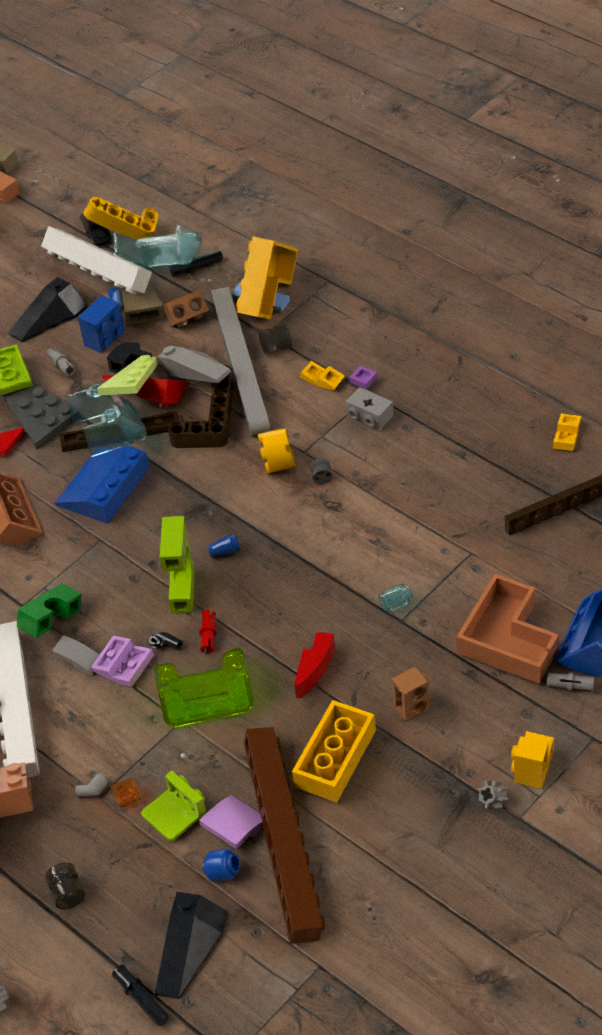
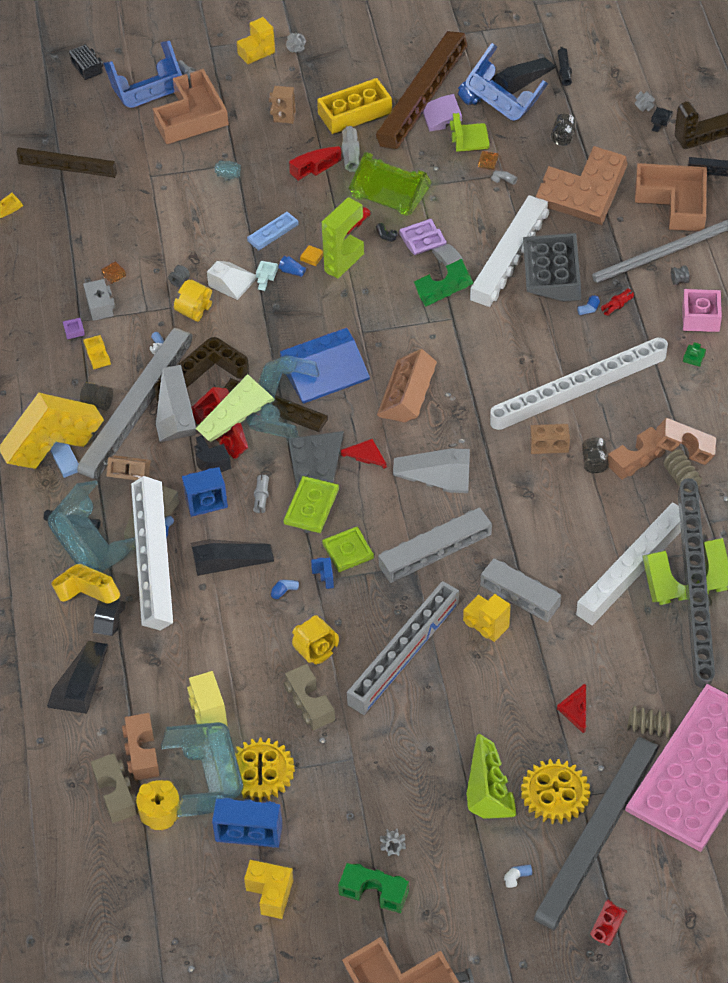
camera: 145 degrees left, 5 degrees up
none -> black wedge [47,641,108,714]
none -> clear orange plate [101,261,126,284]
none -> arm [150,332,164,355]
none -> white slope [207,261,257,300]
none -> light blue tile [247,212,299,250]
none -> light aqua plate [256,261,278,291]
none -> light orange tile [300,245,323,266]
none -> light grey piece [342,126,360,172]
none -> windscreen [466,43,548,121]

